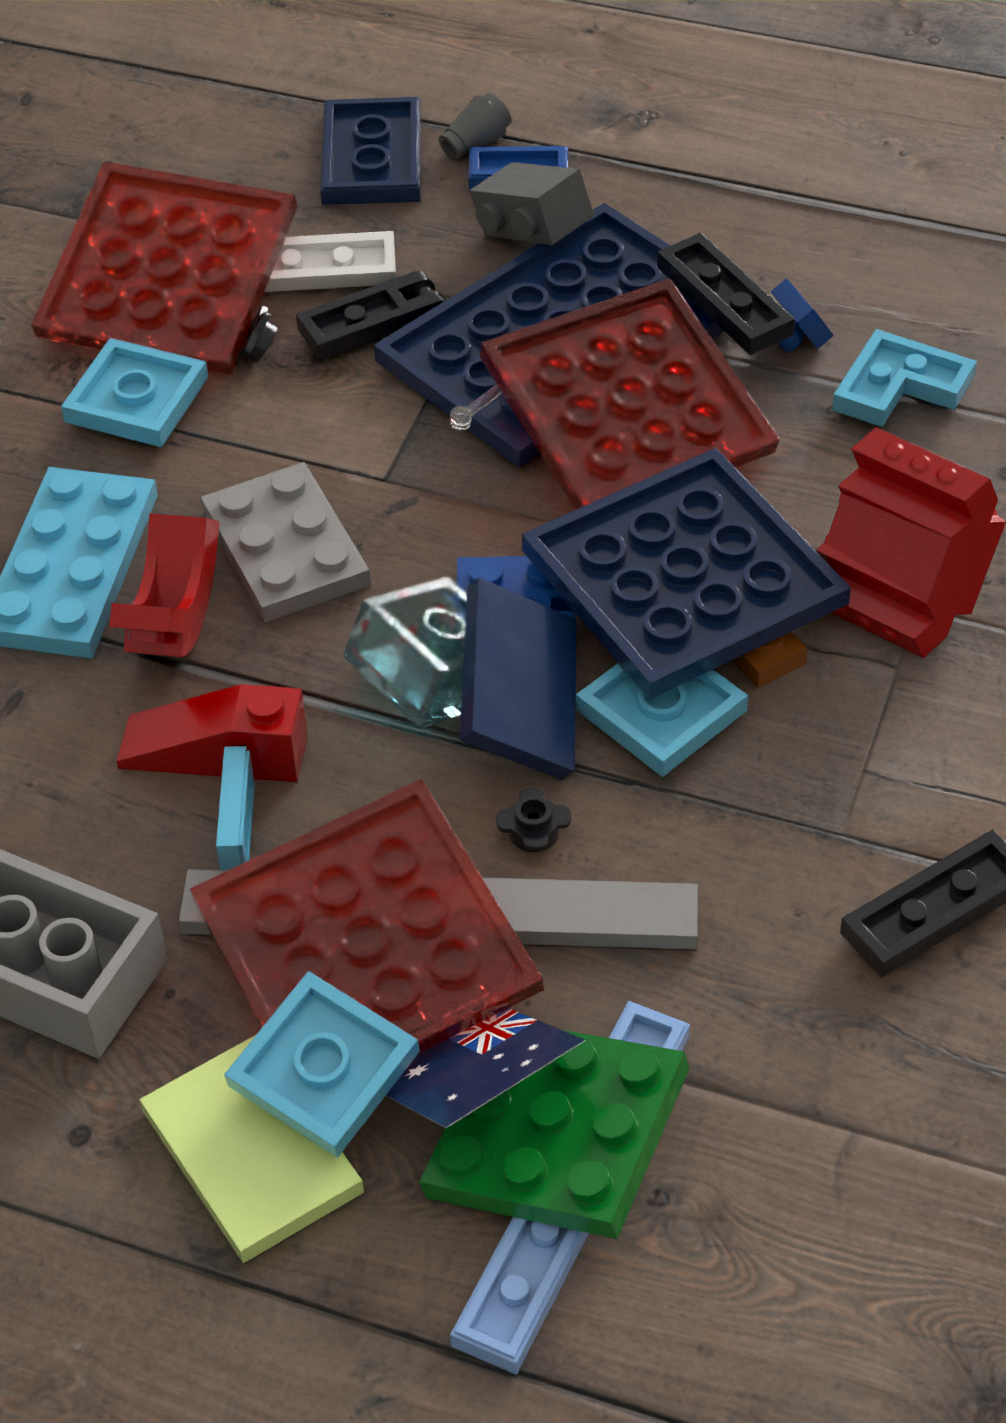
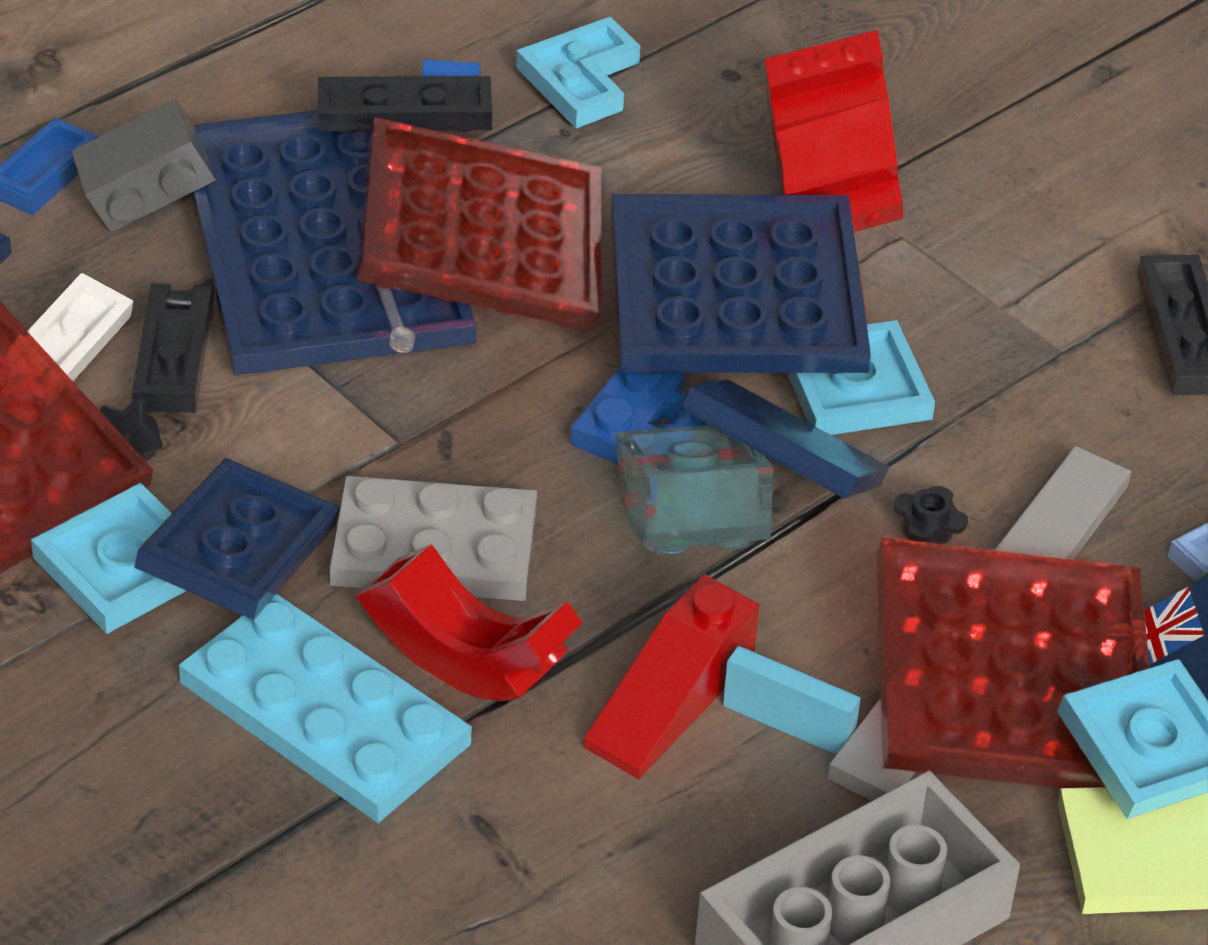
camera: 65 degrees left, 5 degrees down
none -> dark blue tile [134,458,340,620]

